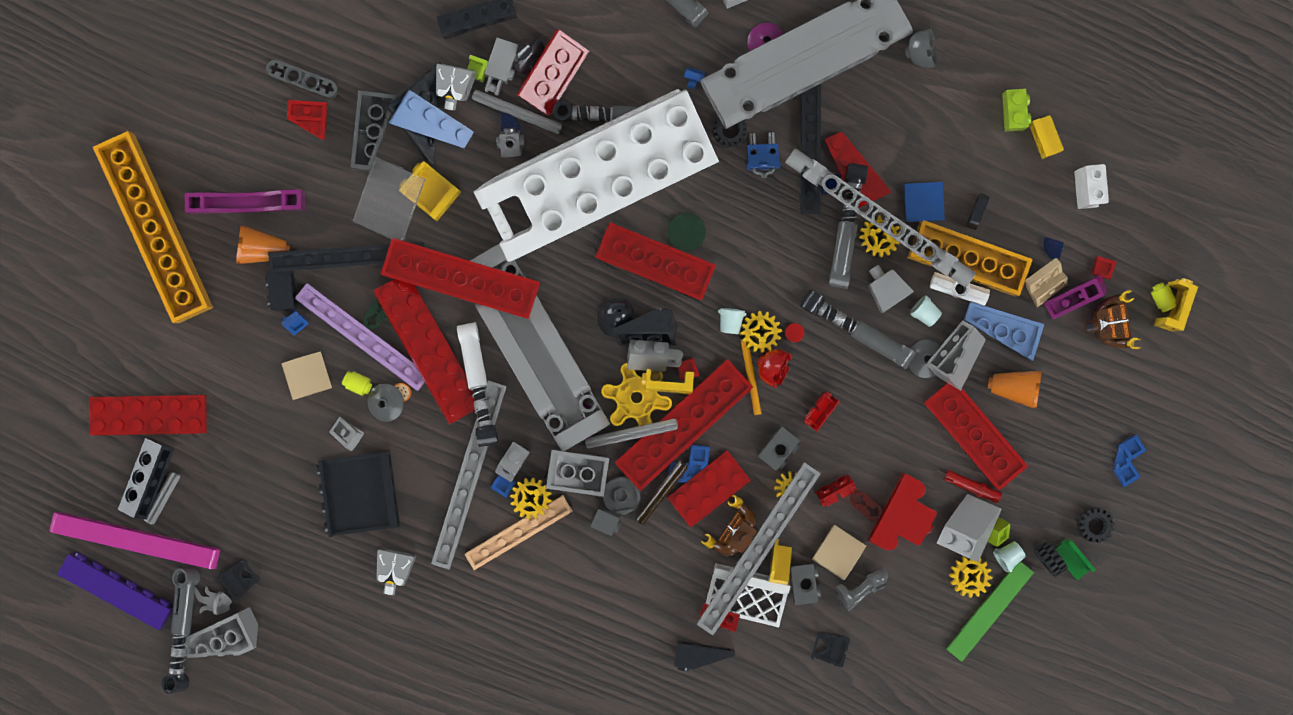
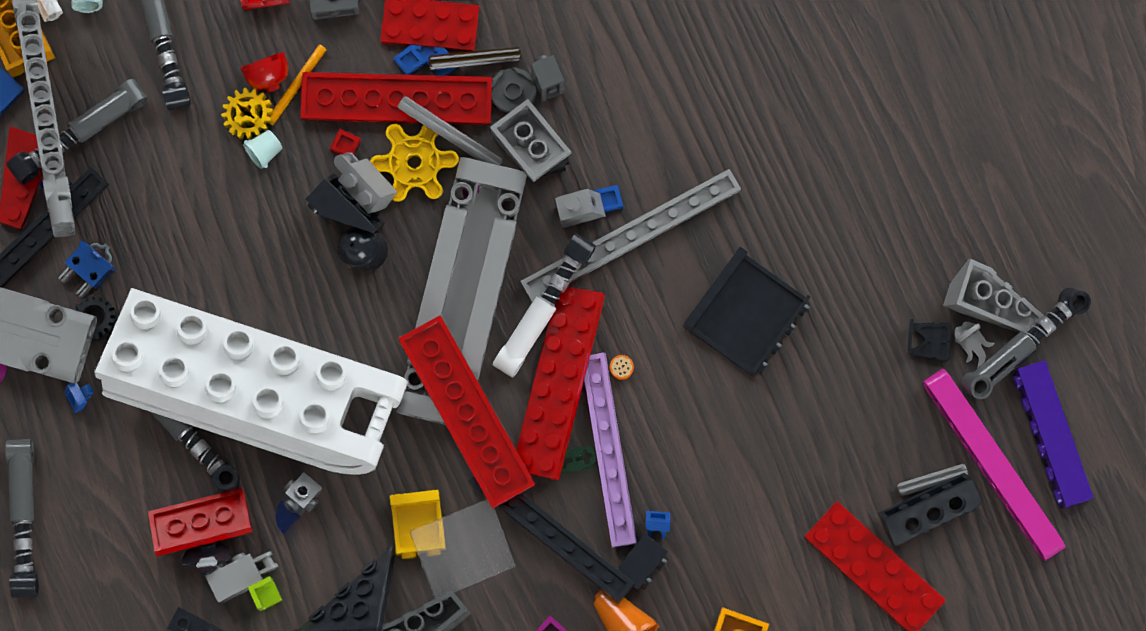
camera: 140 degrees left, 10 degrees down
tan slope [282,351,332,400] -> none
light grey slope [329,417,364,451] -> none
neon yellow brick [342,371,372,396] -> none
dark grey dish [367,384,404,422] -> none
light grey torso [377,548,416,595] -> none
medium blue wing [389,90,474,148] -> none
light grey torso [436,64,477,110] -> none
light nougat tile [464,495,573,570] -> none
light grey axle [472,90,562,134] -> none
yellow gear [510,478,552,520] -> none
red plate [595,222,716,301] -> none
yellow panel [642,369,694,394] -> none
clear green tile [668,213,706,252] -> none
red tile [785,323,804,342] -> none
yellow gear [859,215,900,257] -> none
light grey torso [868,265,914,313] -> none

